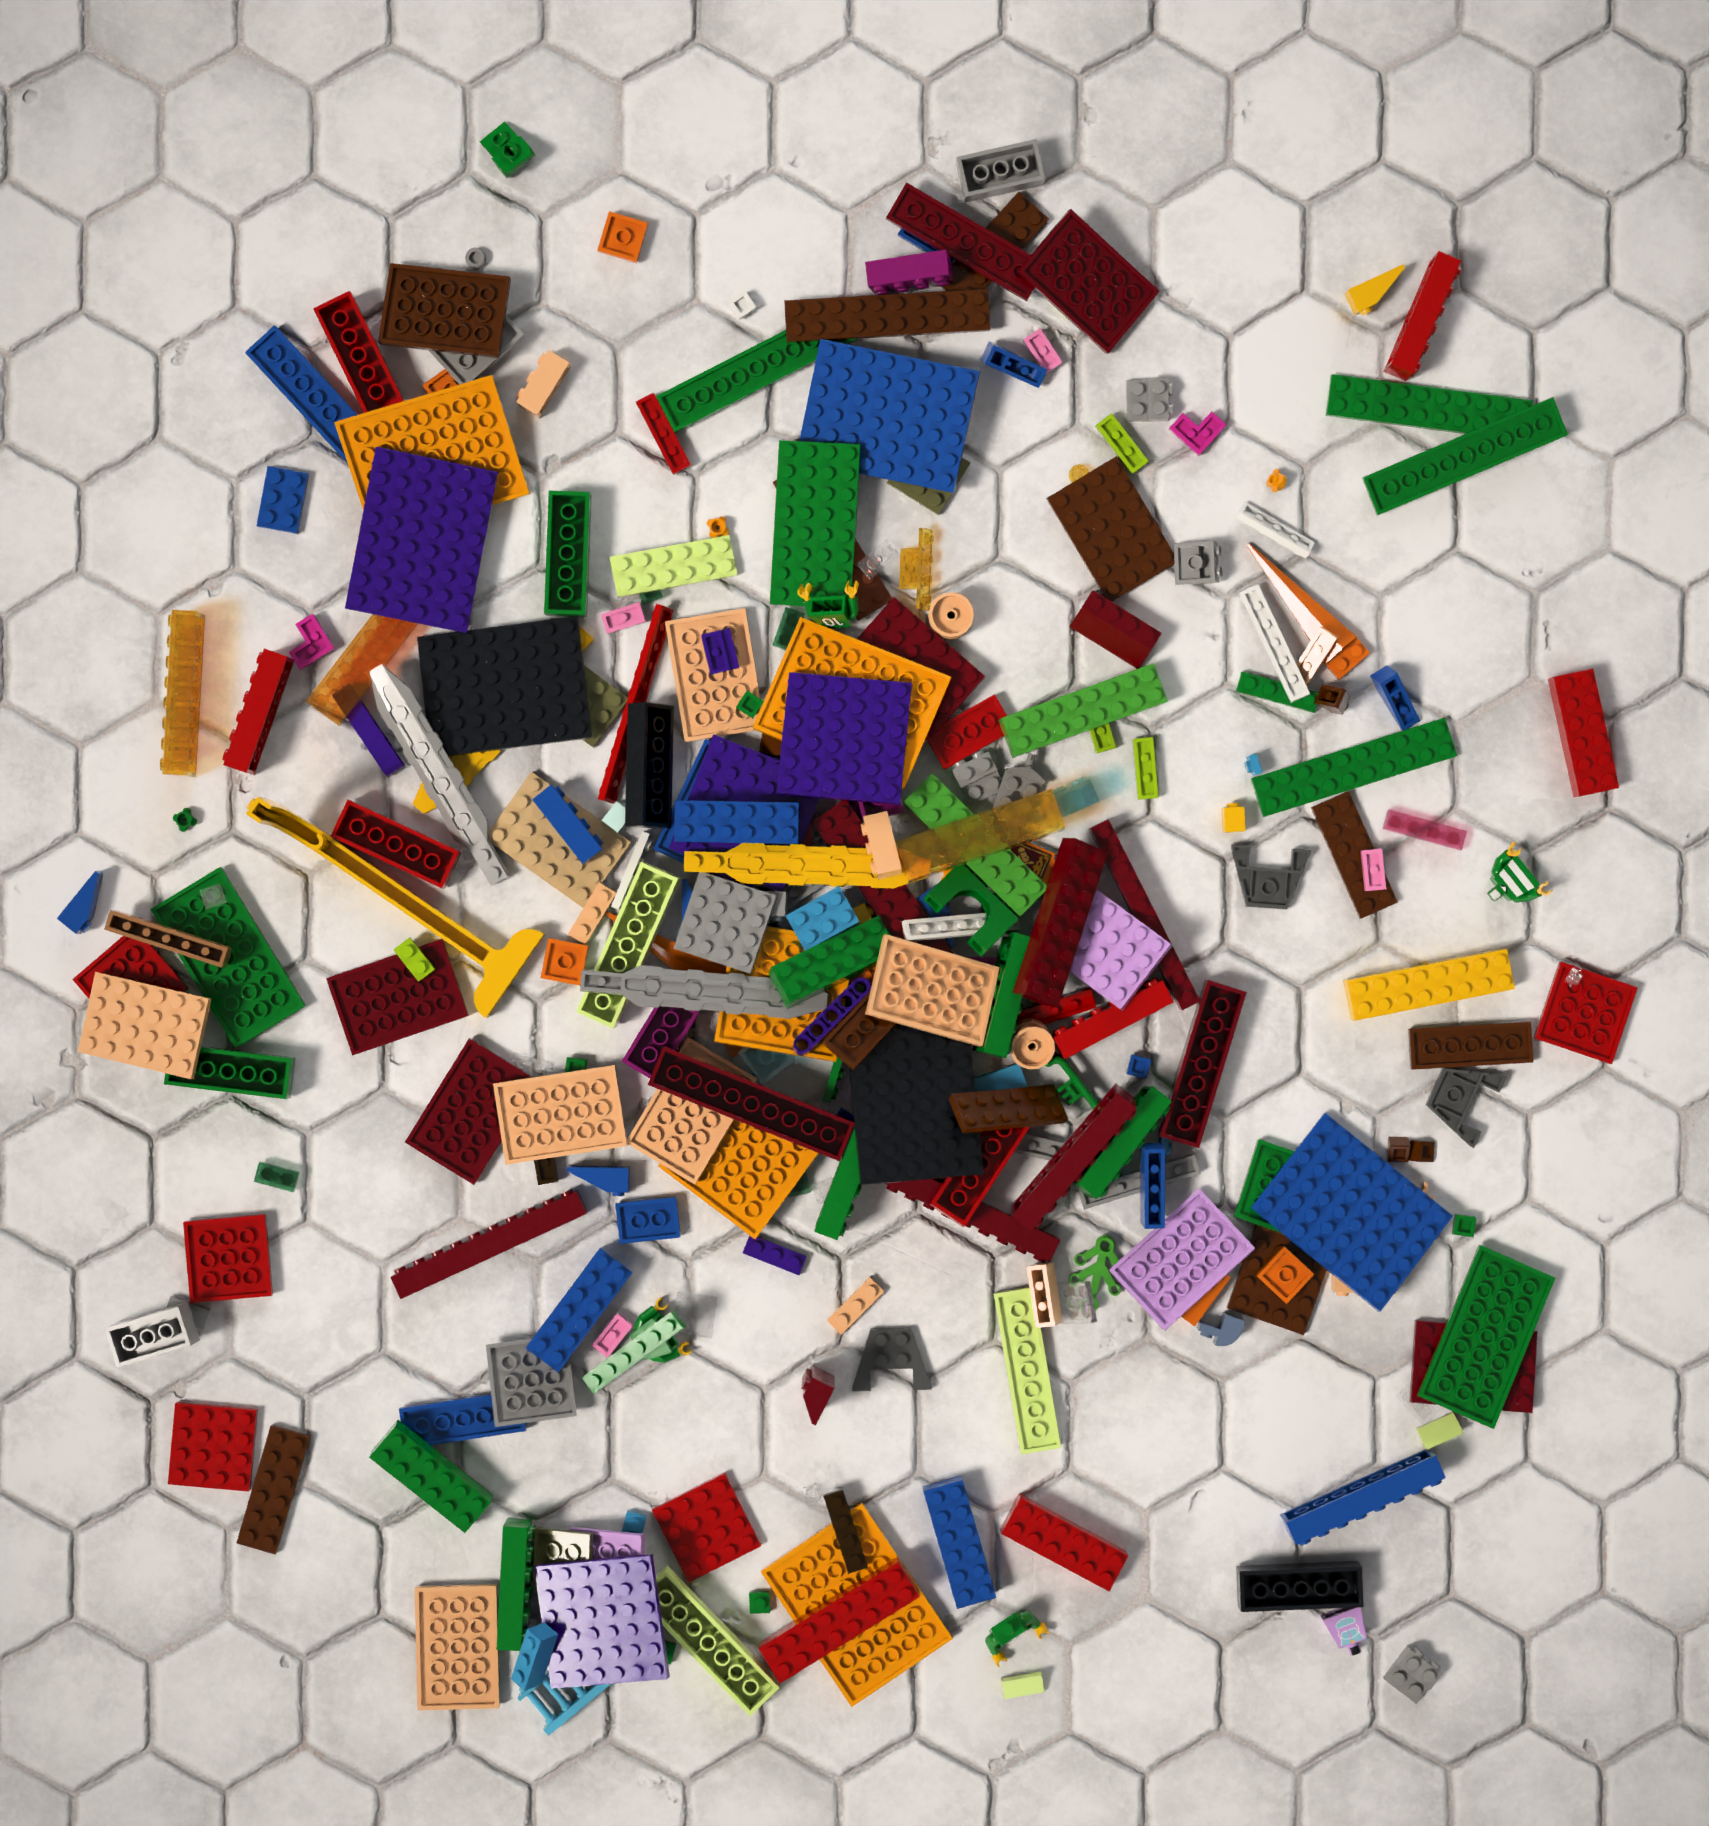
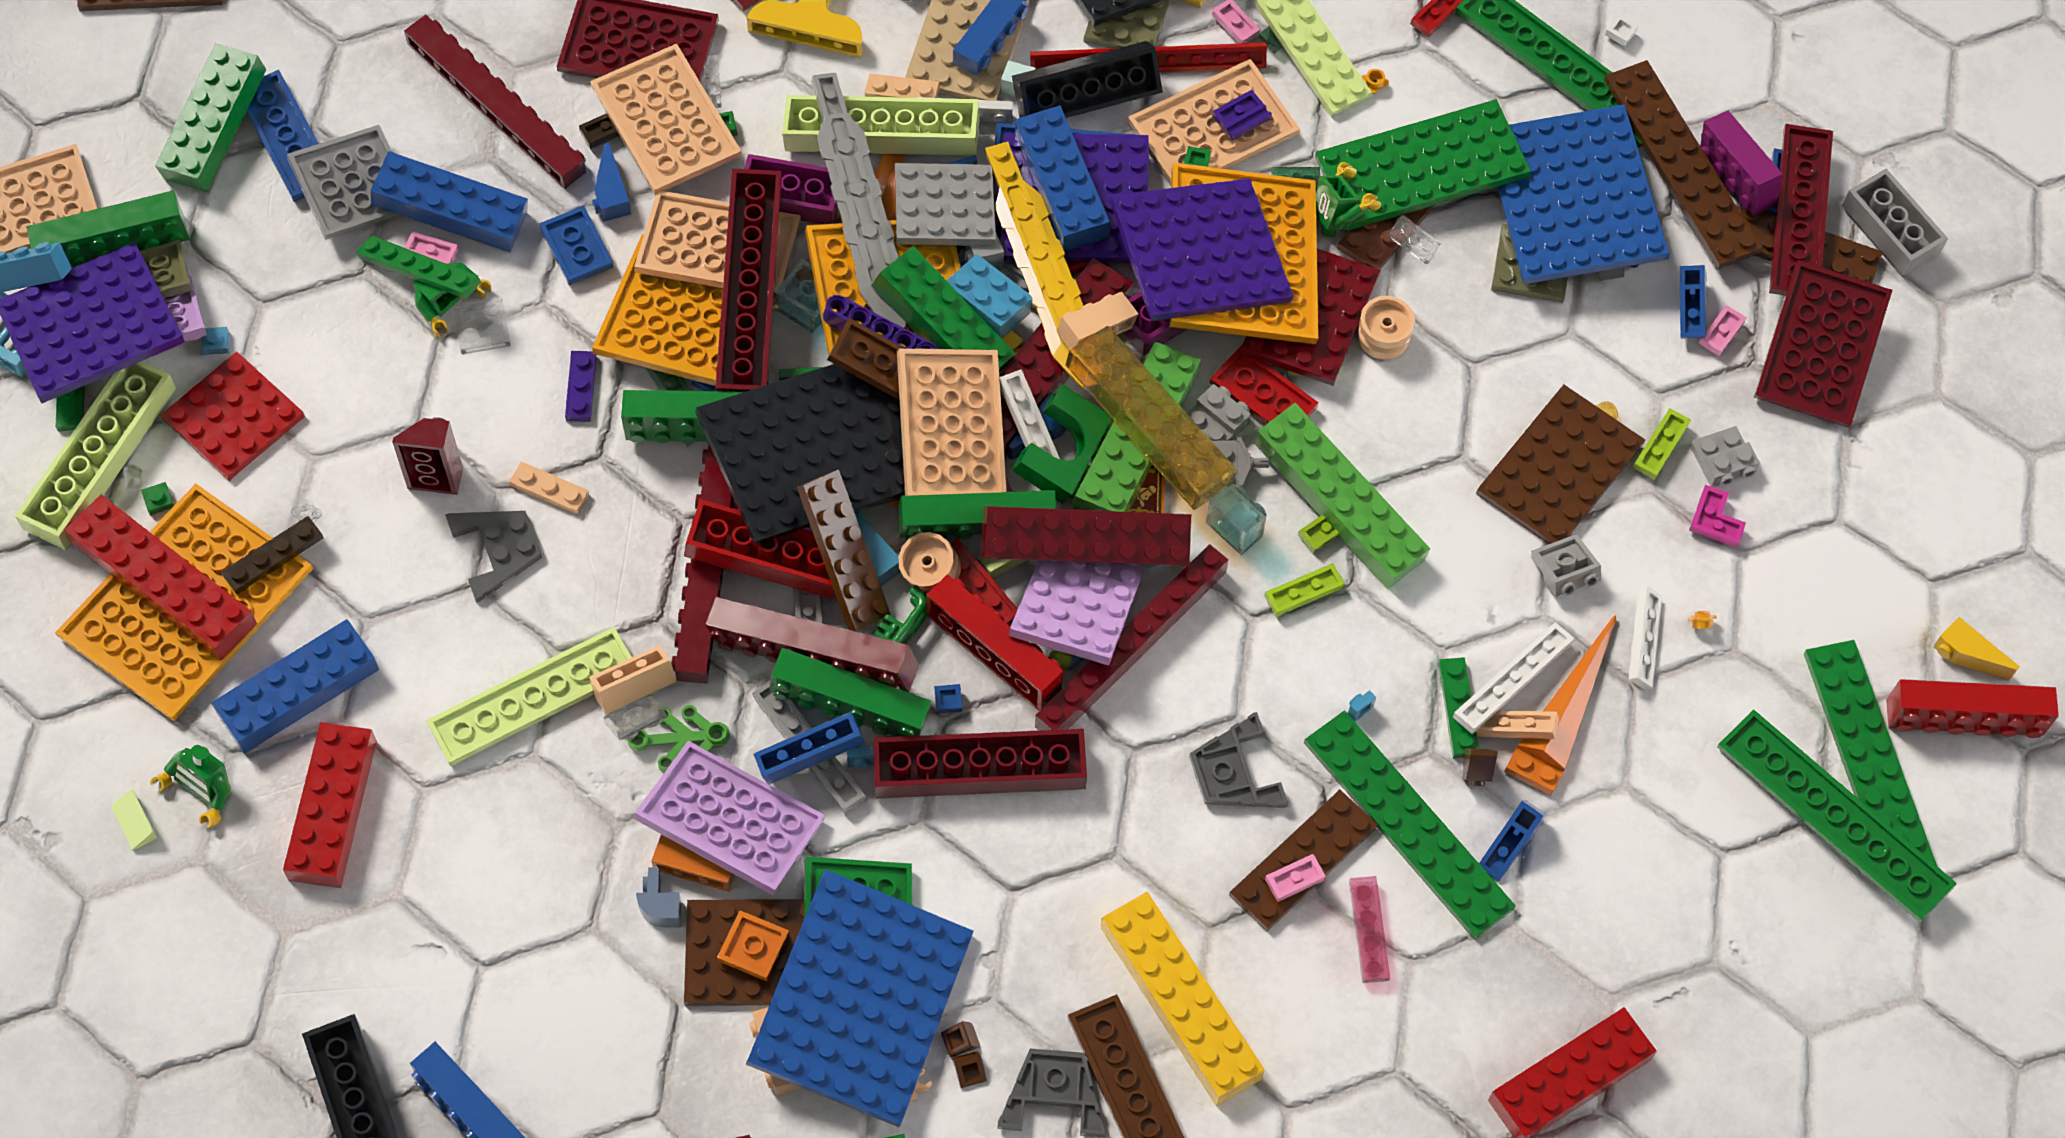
camera: 70 degrees right, 25 degrees down
orange plate [540,938,589,986] -> none
clear yellow bracket [899,528,934,611] -> none
dark red slope [1069,590,1162,669] -> none
yellow brick [1221,803,1246,833] -> none
green torso [1487,842,1553,903] -> none

